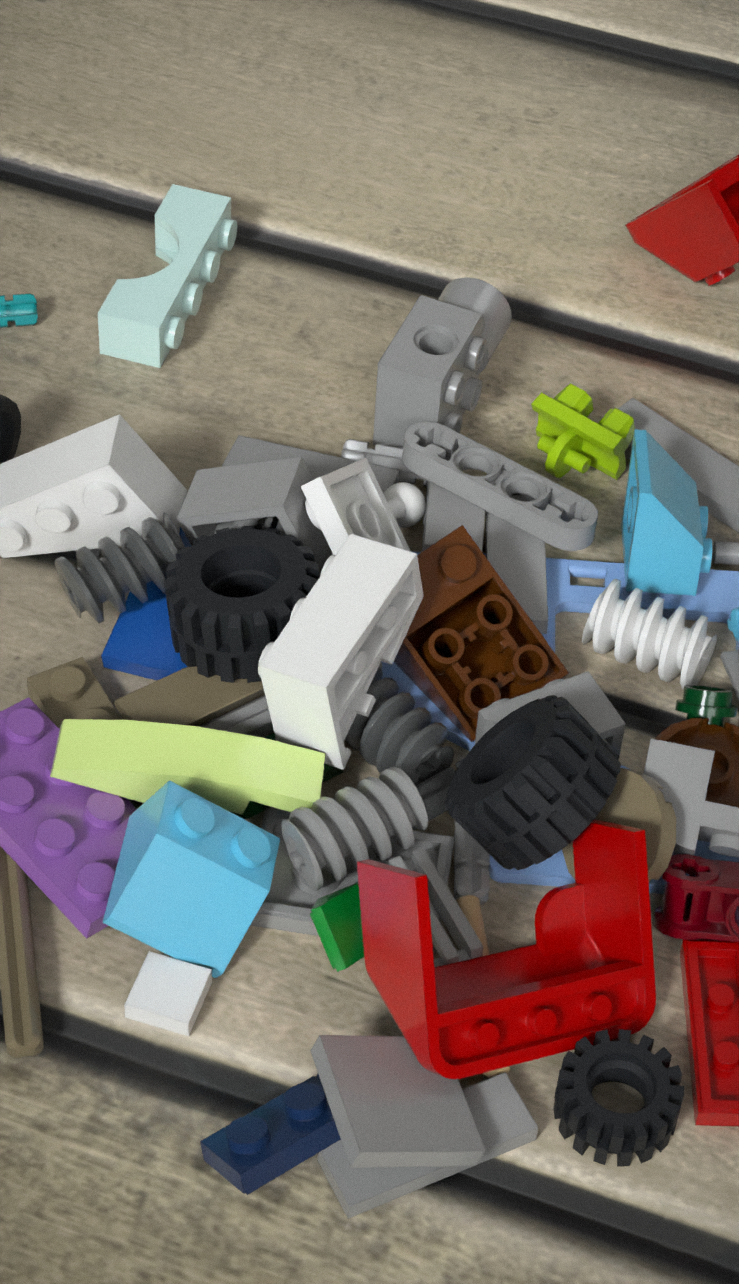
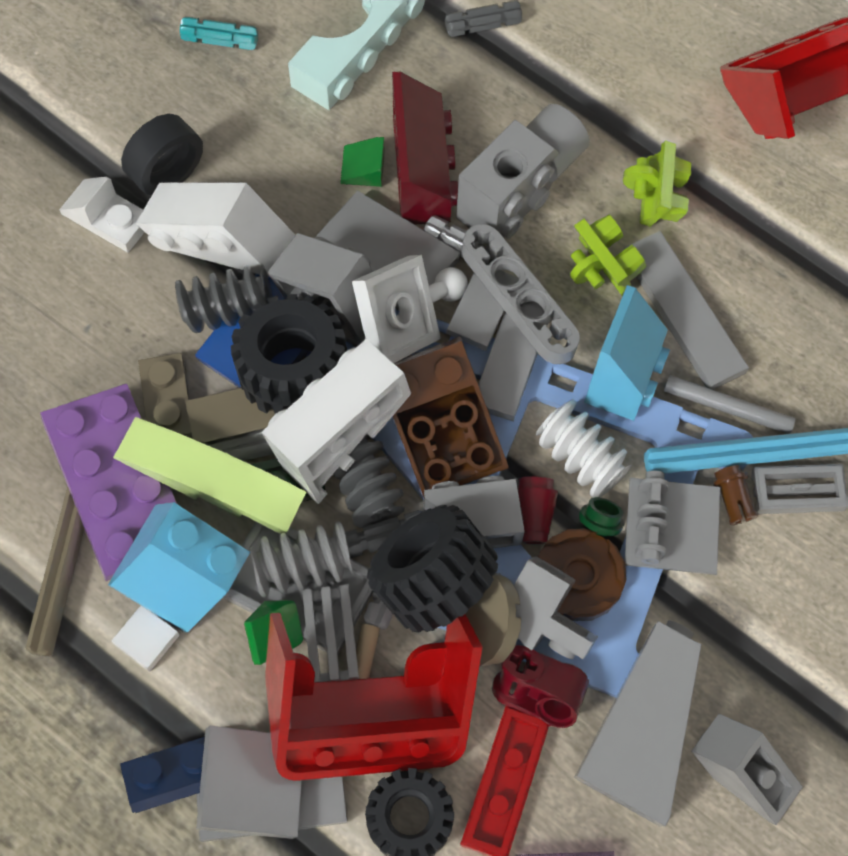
camera: 20 degrees right, 20 degrees up
none -> green slope [340,137,385,187]
none -> dark red slope [392,71,458,225]
none -> dark grey axle [445,0,522,37]
none -> dark red cone [517,477,558,545]
none -> lime hips [623,140,692,227]

